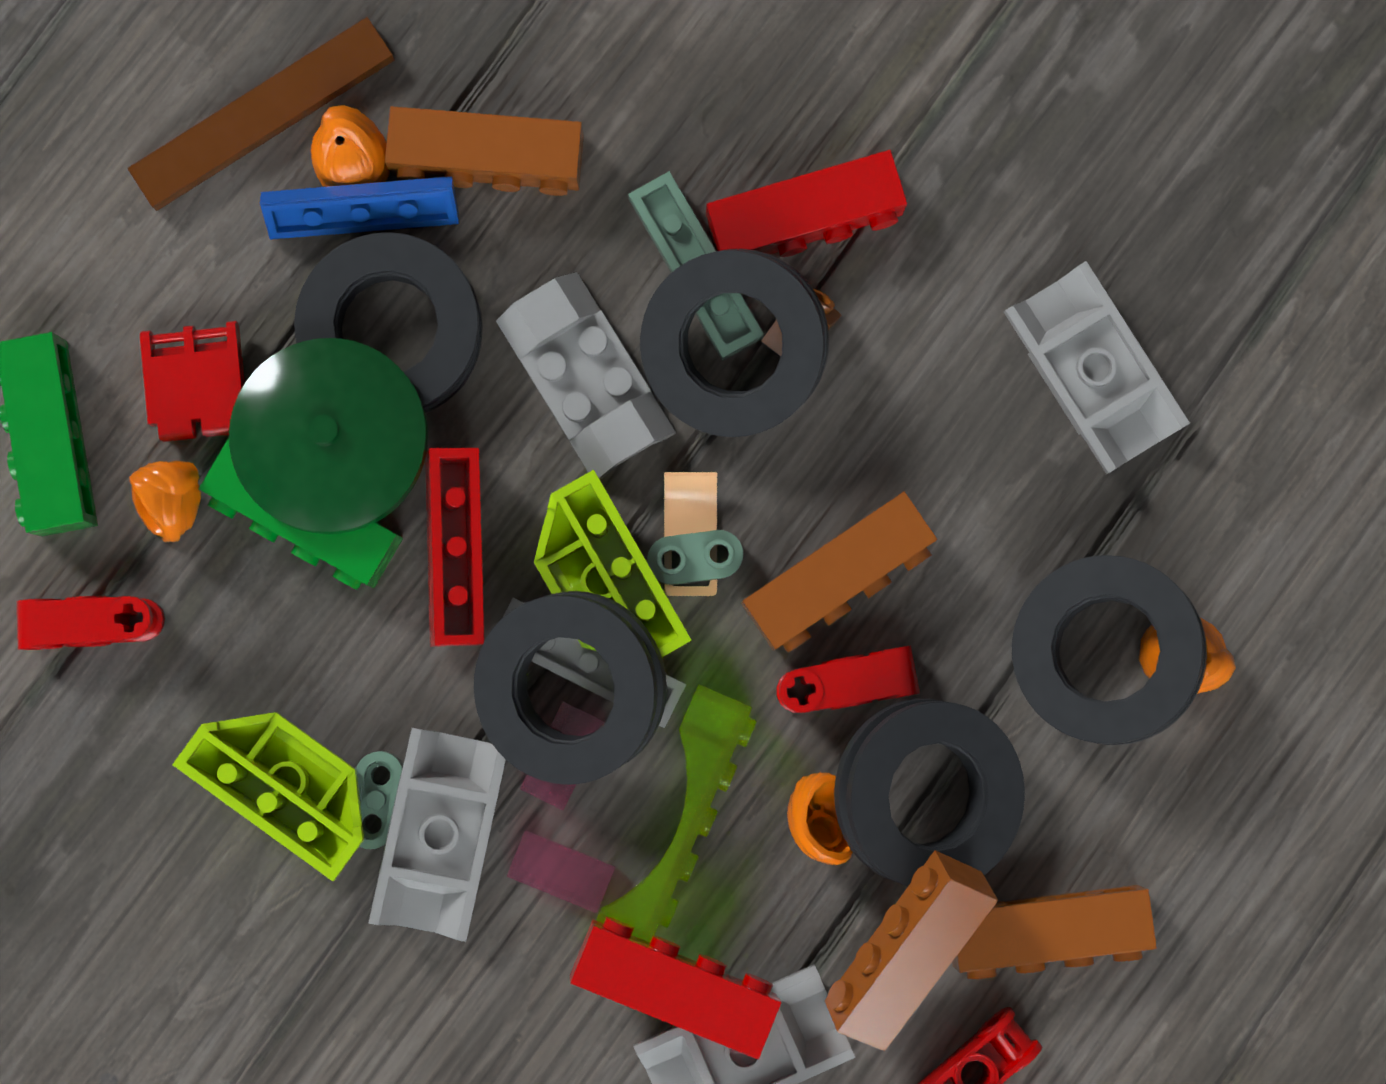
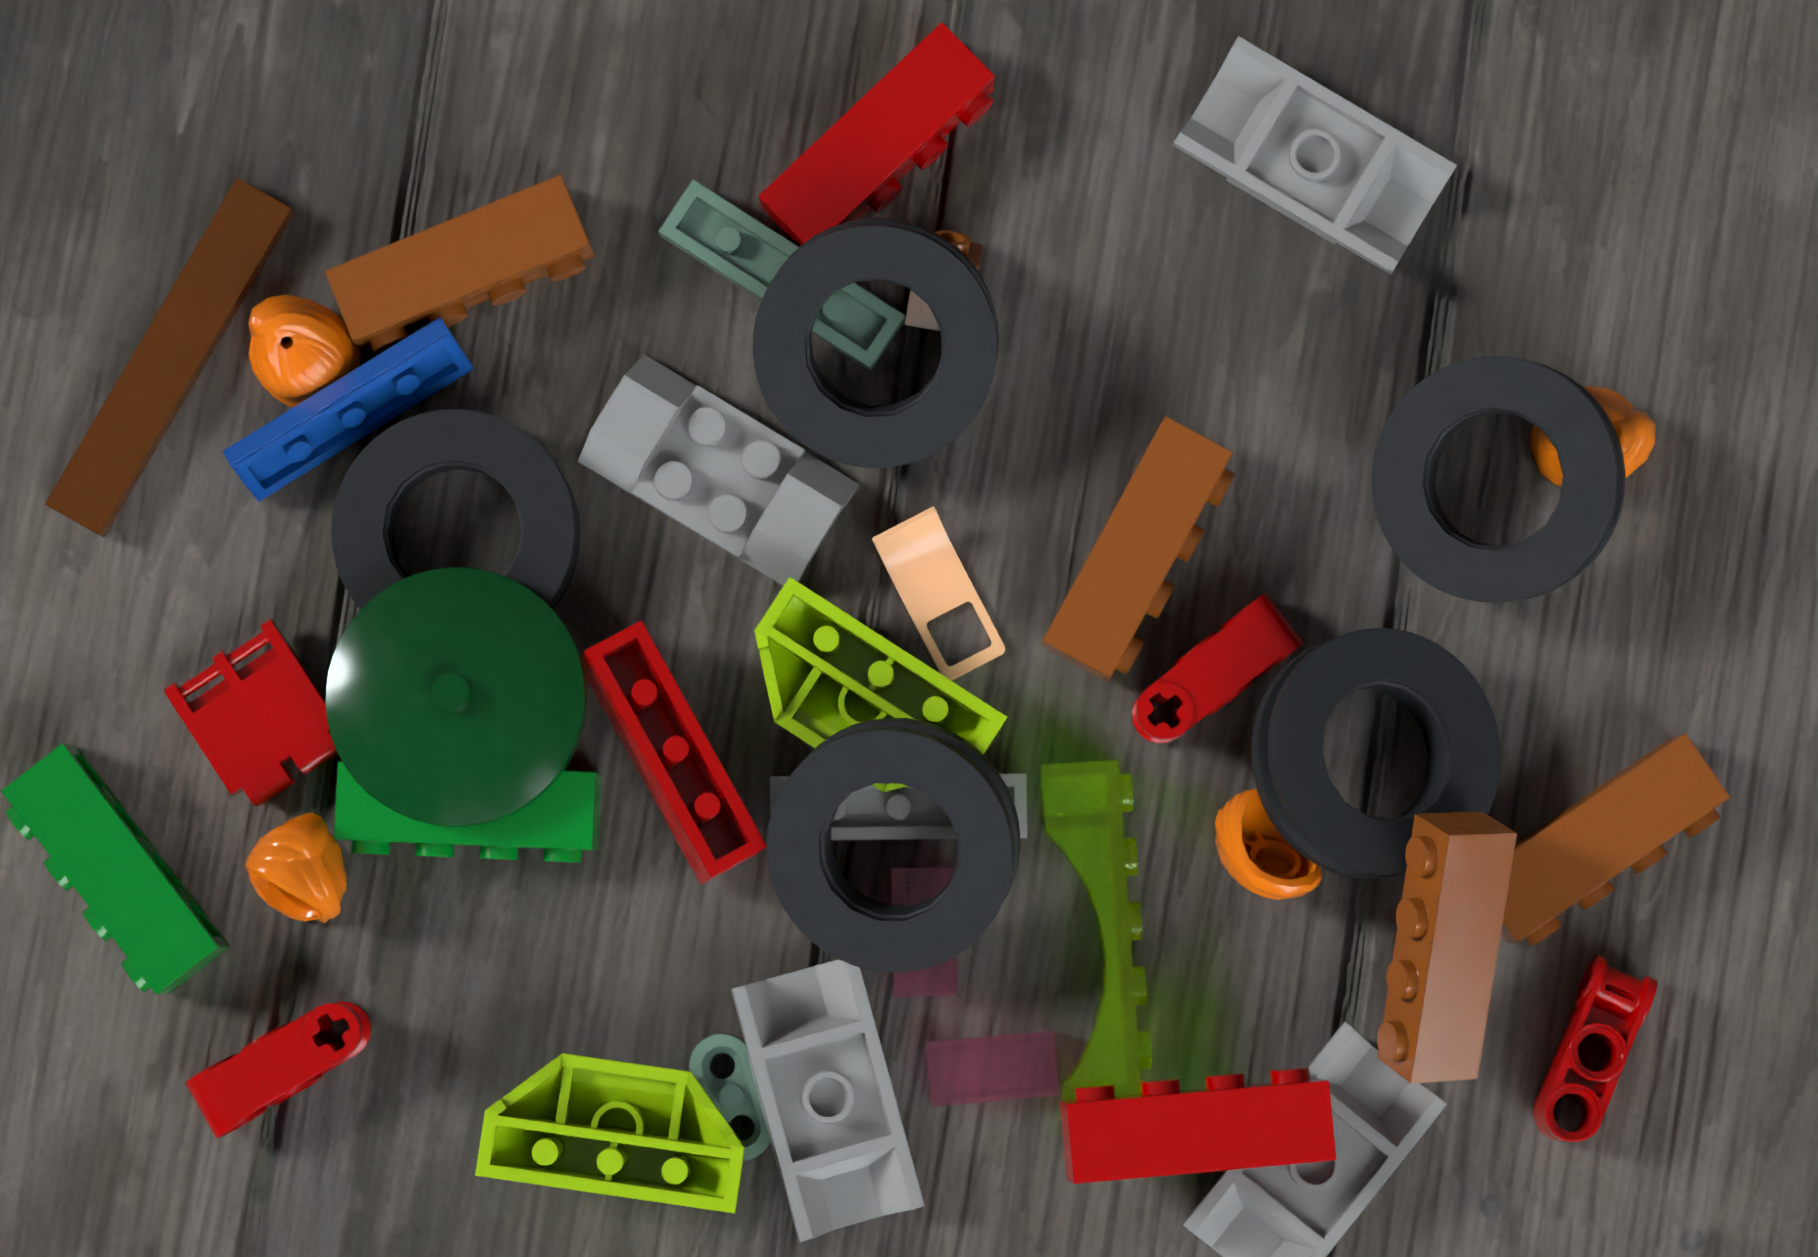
camera: 20 degrees left, 0 degrees up
sand green plate [647,530,743,585] -> none

